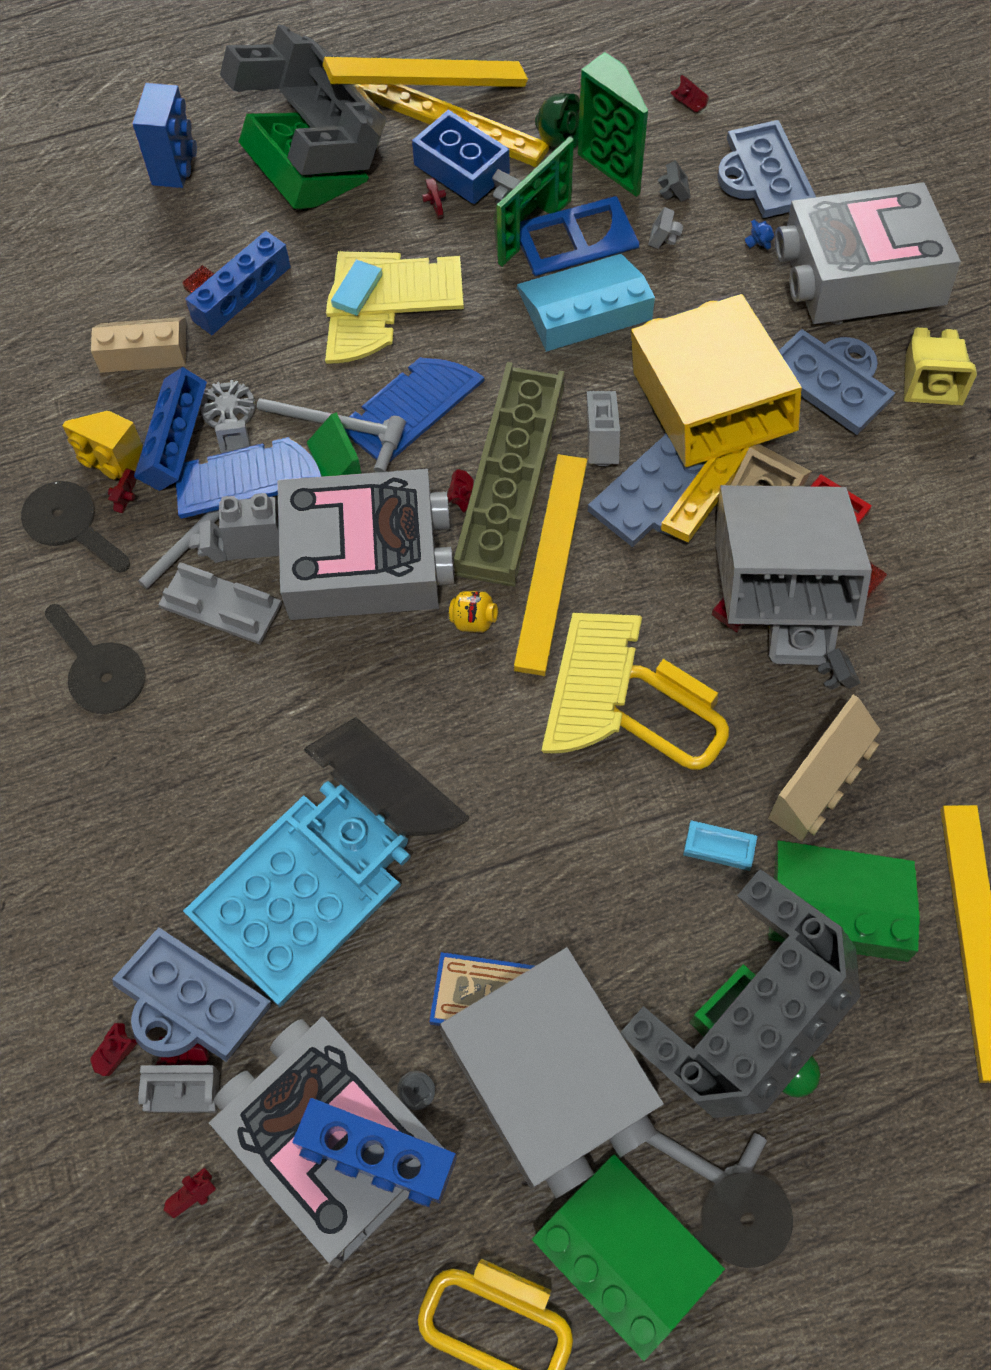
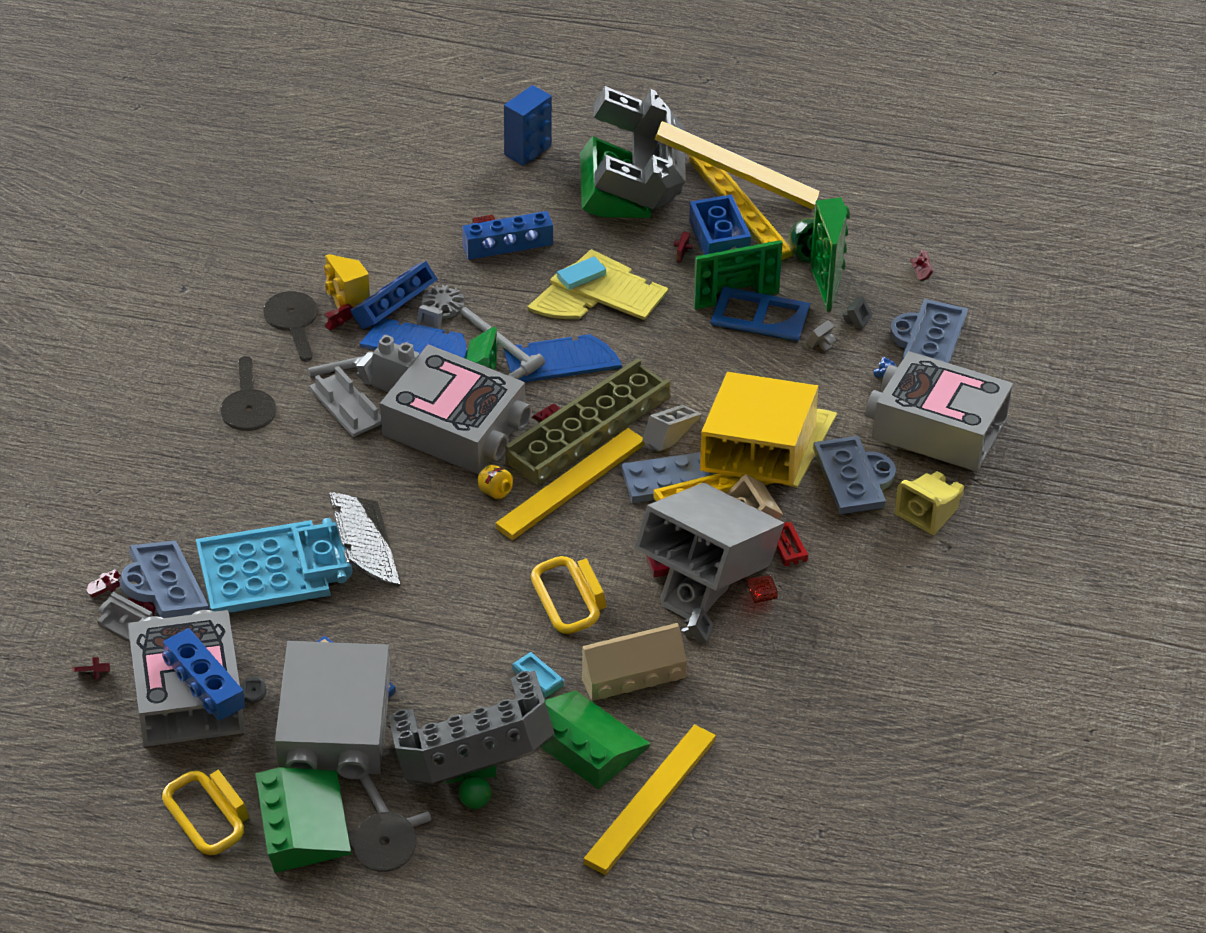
camera: 30 degrees right, 20 degrees down
tan slope [91,317,186,373] -> none
medium azure slope [517,254,655,352] -> none
light yellow piece [541,613,642,753] -> none

